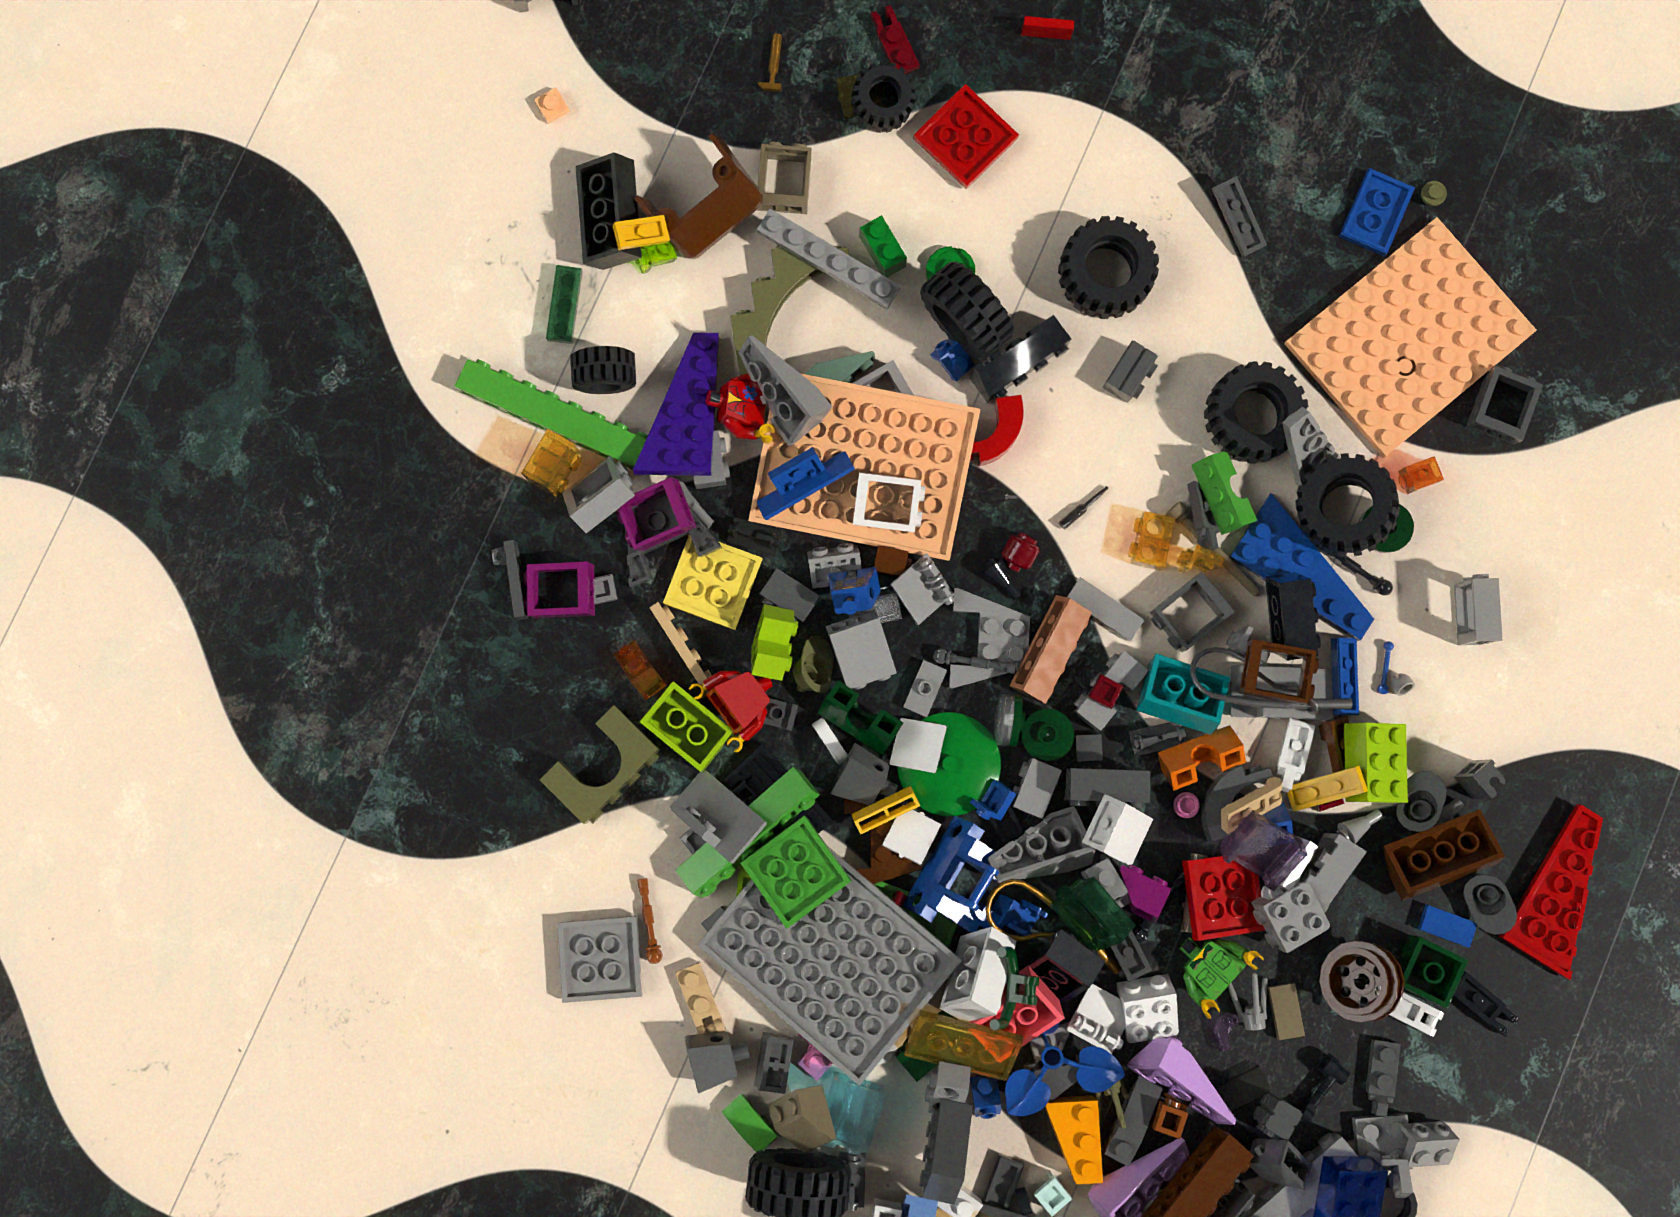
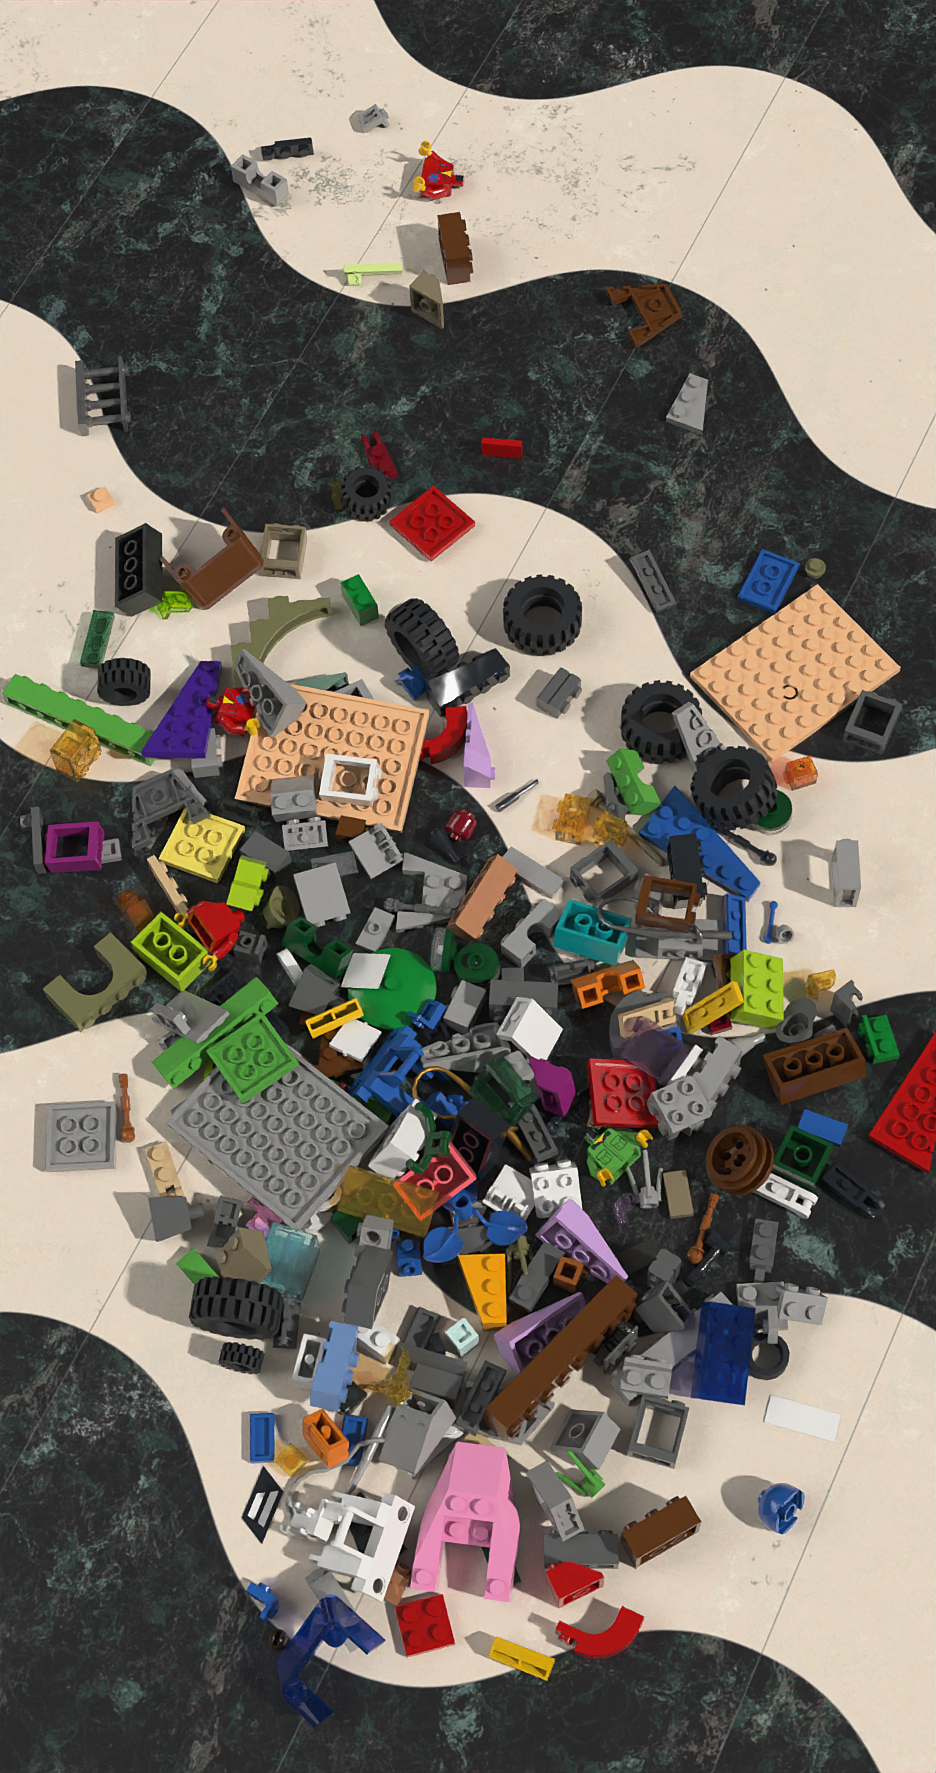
camera: 10 degrees right, 20 degrees down
light grey window [562,456,635,533] -> none
yellow plate [612,215,670,250] -> none
magenta window [616,477,697,551] -> none
light grey plate [757,209,901,310] -> none
blue bracket [757,447,855,520] -> none
pearl gold piece [758,33,782,92] -> none
blue torso [828,567,881,615] -> none
dark red tile [1087,674,1124,710] -> none
bright pink plate [1173,792,1200,818] -> none
dark grey piece [1464,874,1517,935] -> none
none -> light grey slope [270,775,318,822]
none -> lavender wedge [464,703,495,788]
none -> dark orange piece [687,1193,719,1264]
none -> clear yellow bracket [804,969,836,1003]
none -> green bracket [858,1015,900,1064]

